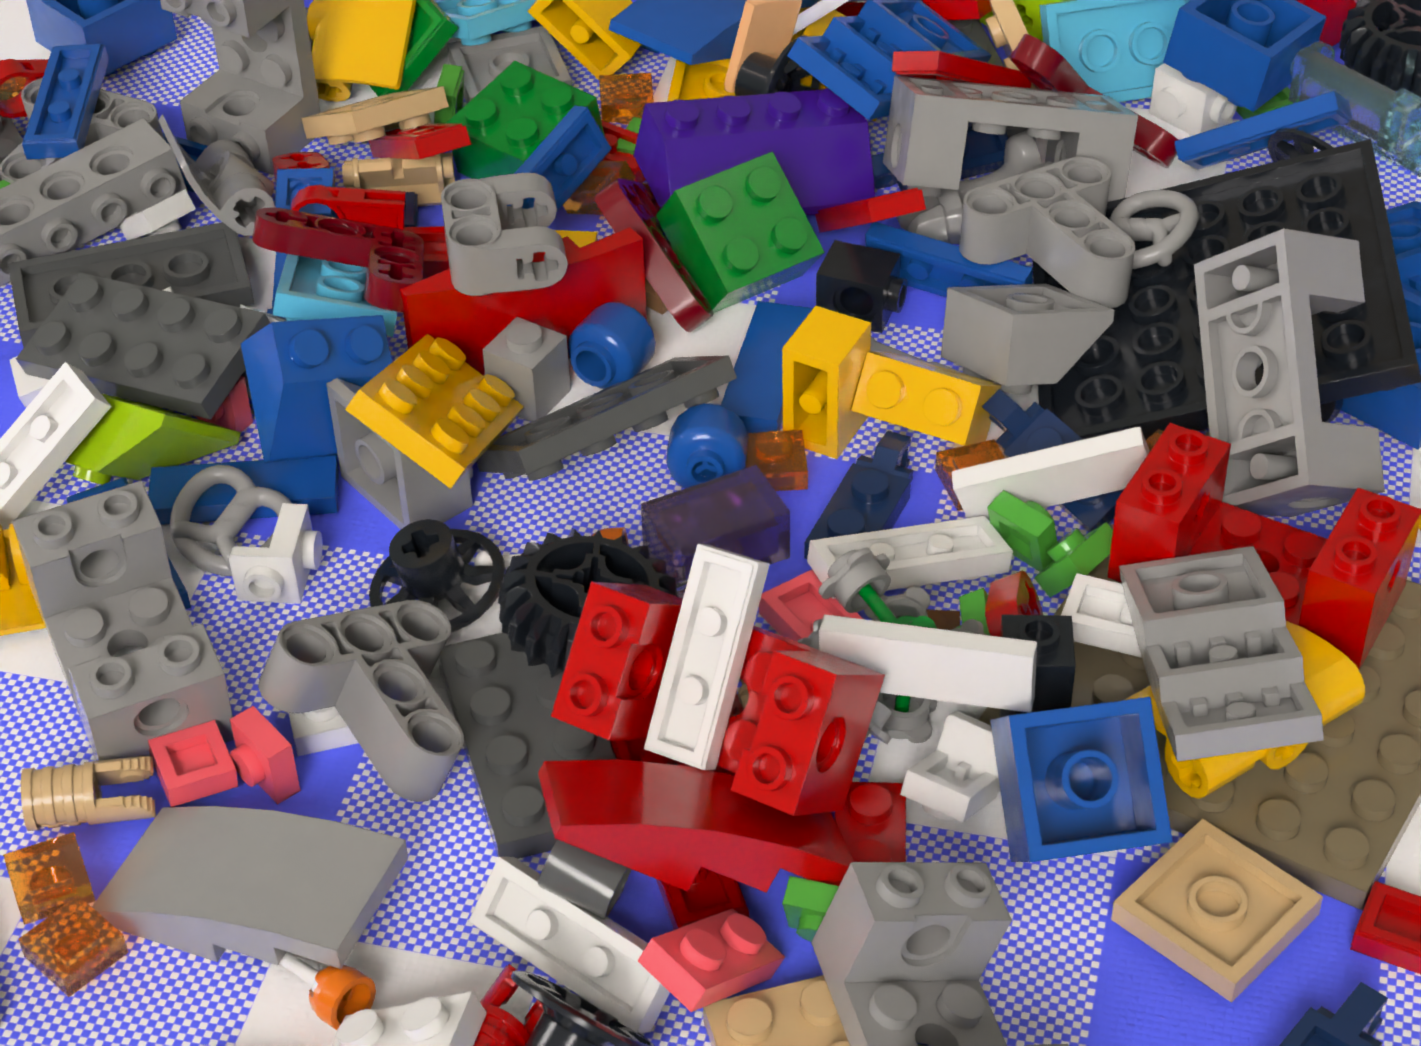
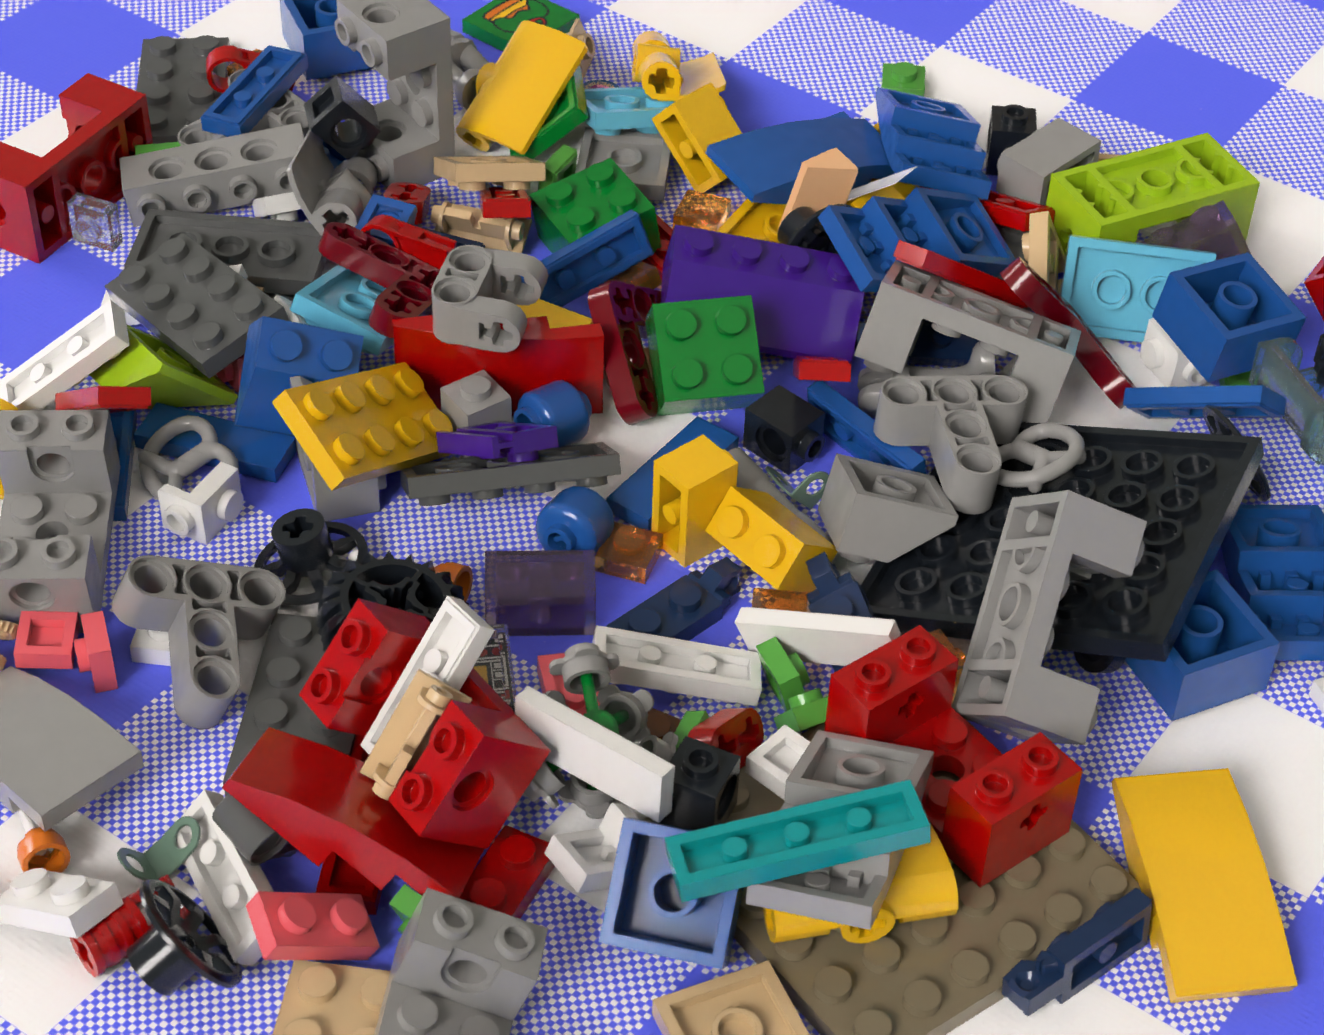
camera: 20 degrees right, 0 degrees up
none -> red tile [55,386,151,414]
none -> sand green piece [117,816,201,881]
none -> black brick [304,75,381,160]
none -> tan hinge [360,669,472,800]
none -> dark purple plate [436,421,559,462]
none -> teal plate [664,779,931,902]
none -> sand green piece [765,466,829,509]

